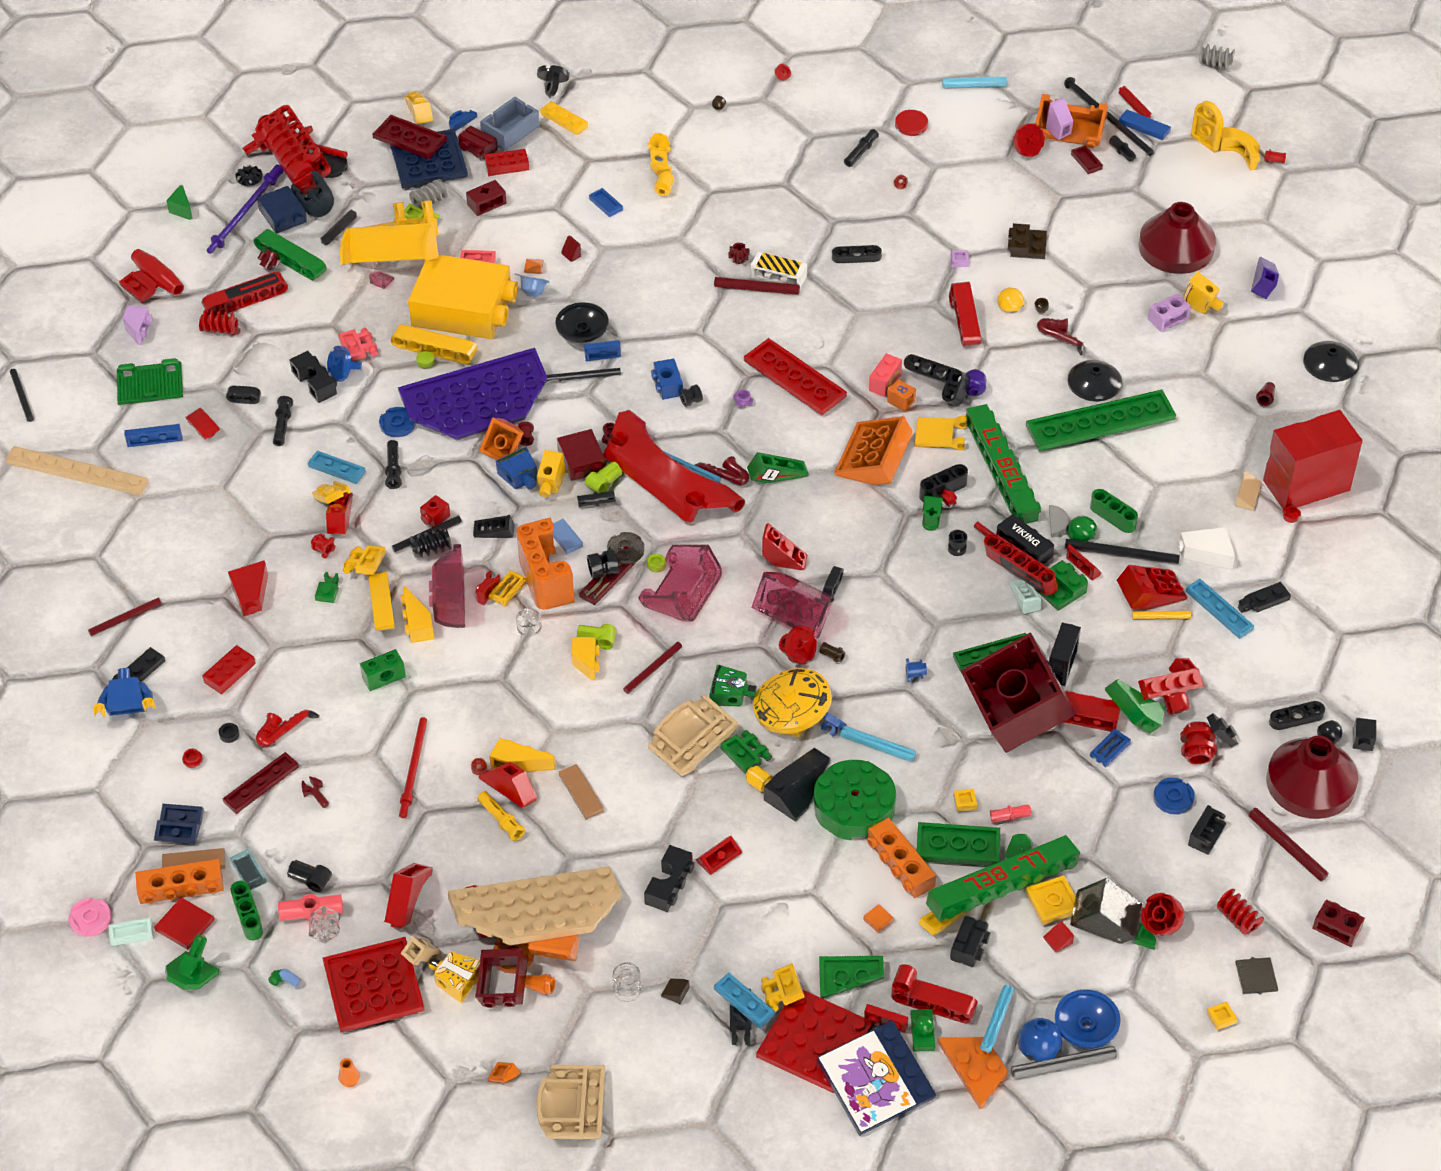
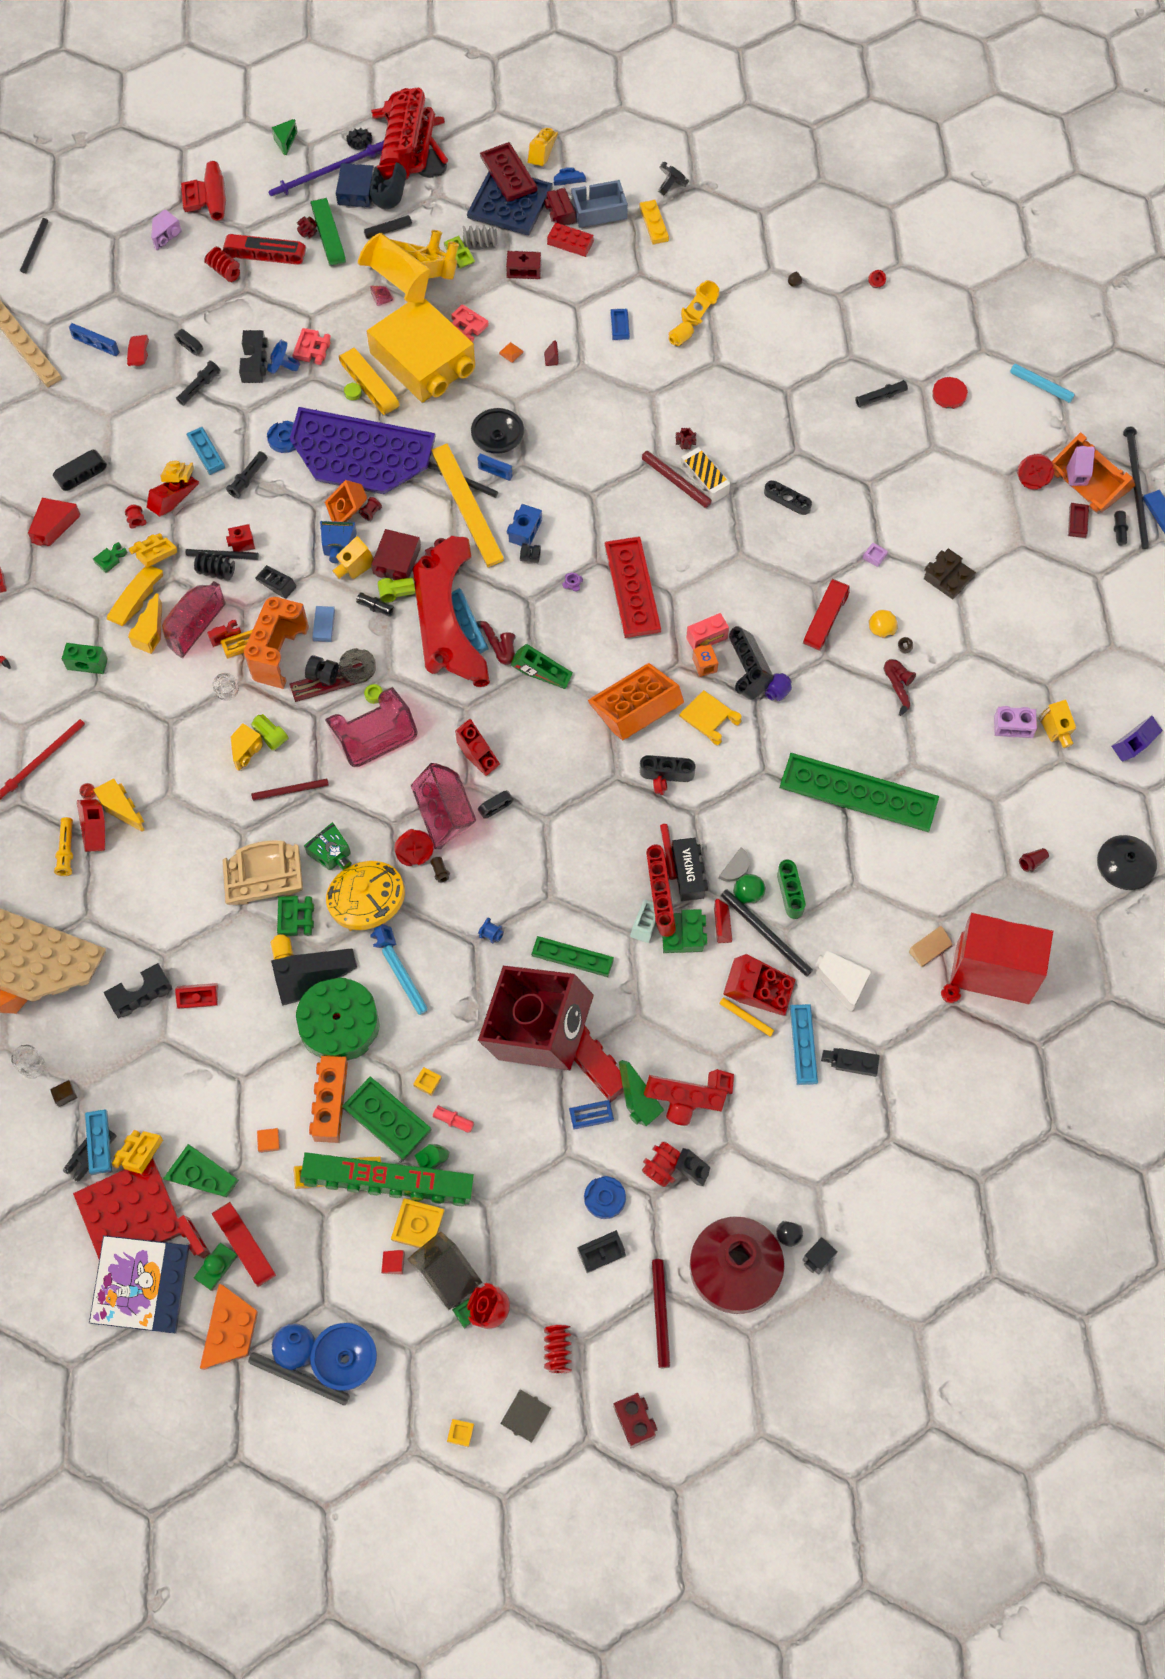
camera: 35 degrees right, 15 degrees up
green window [117,358,183,405] -> none
medium blue piece [515,273,550,297] -> none
medium nougat tile [558,764,604,820] -> none
clear red hinge [893,174,908,189] -> none
green piece [922,495,943,531] -> none
black wheel [948,530,968,556] -> none
black brick [950,916,991,967] -> none
green brick [966,404,1041,524] -> none
medium azure axle [980,984,1014,1053] -> none
black window [1049,622,1081,686] -> none
black dish [1068,360,1122,402] -> none
dark red cone [1138,202,1216,274] -> none
black beam [1269,701,1325,730] -> none
none -> black beam [53,449,107,491]
none -> yellow tile [432,444,504,568]

